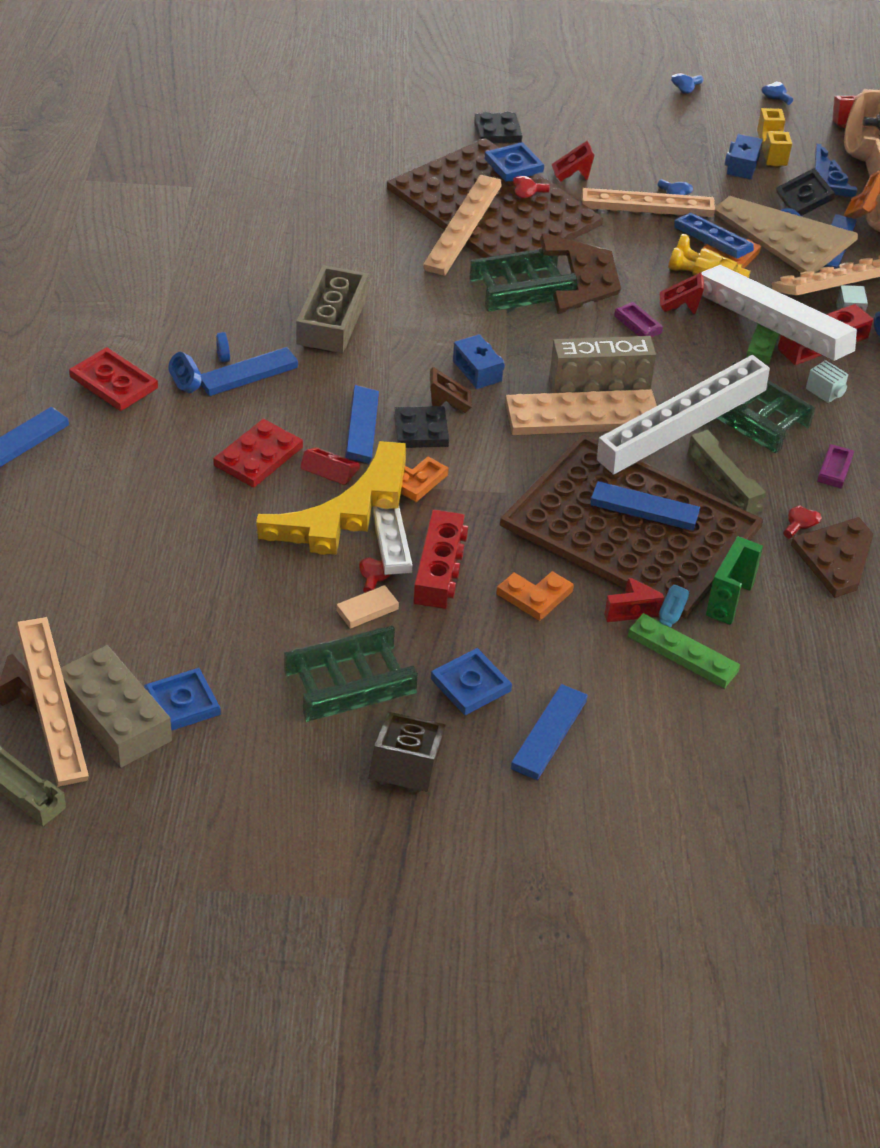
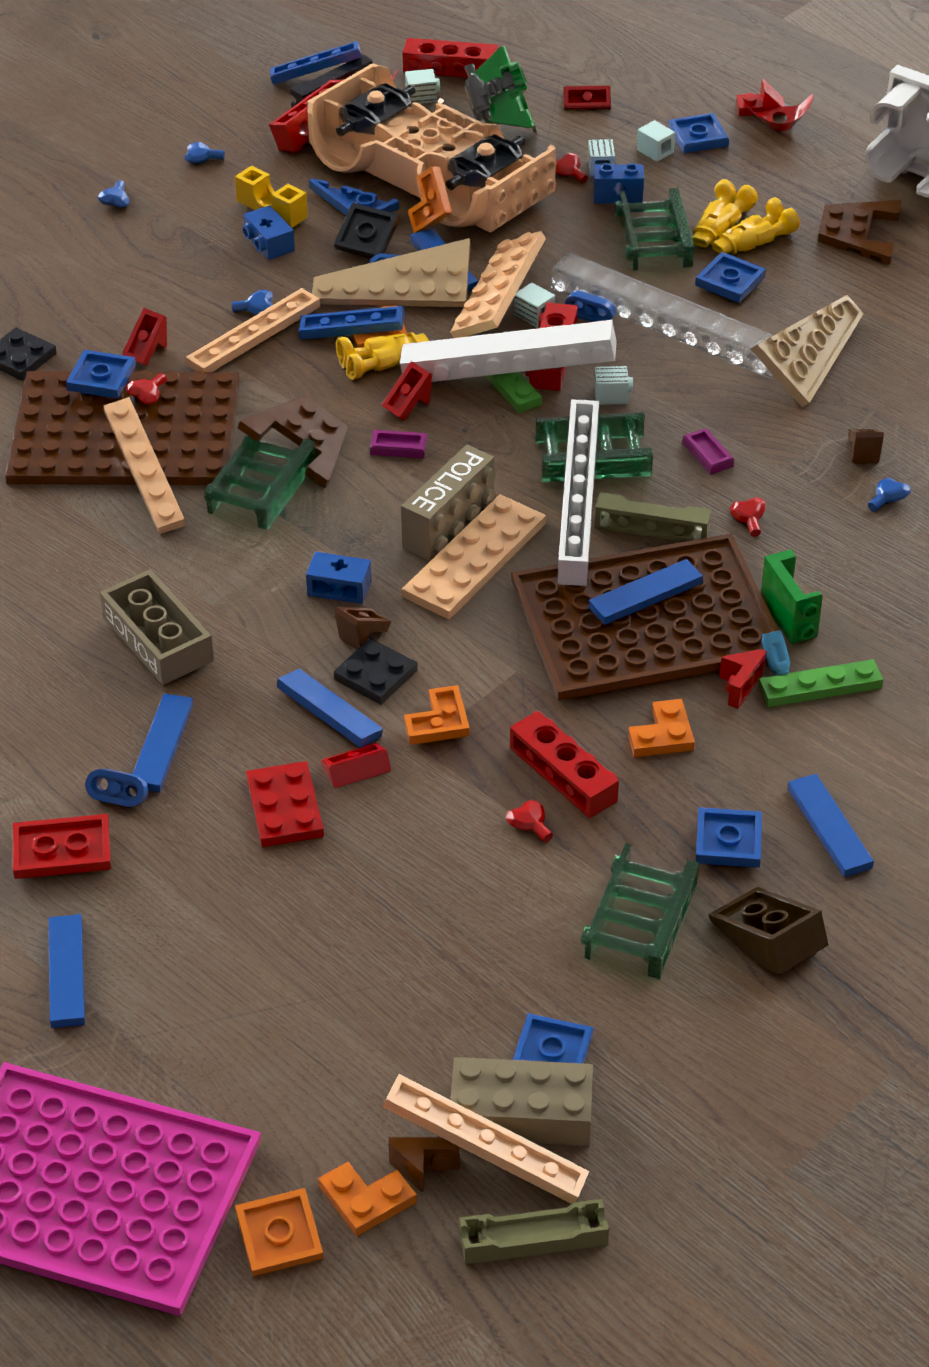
camera: 45 degrees left, 0 degrees up
blue tile [216,332,230,363] -> none
yellow arch [256,441,406,555] -> none
light nougat tile [336,585,399,629] -> none
white tile [372,506,412,575] -> none
reddish brown plate [791,517,873,598] -> none

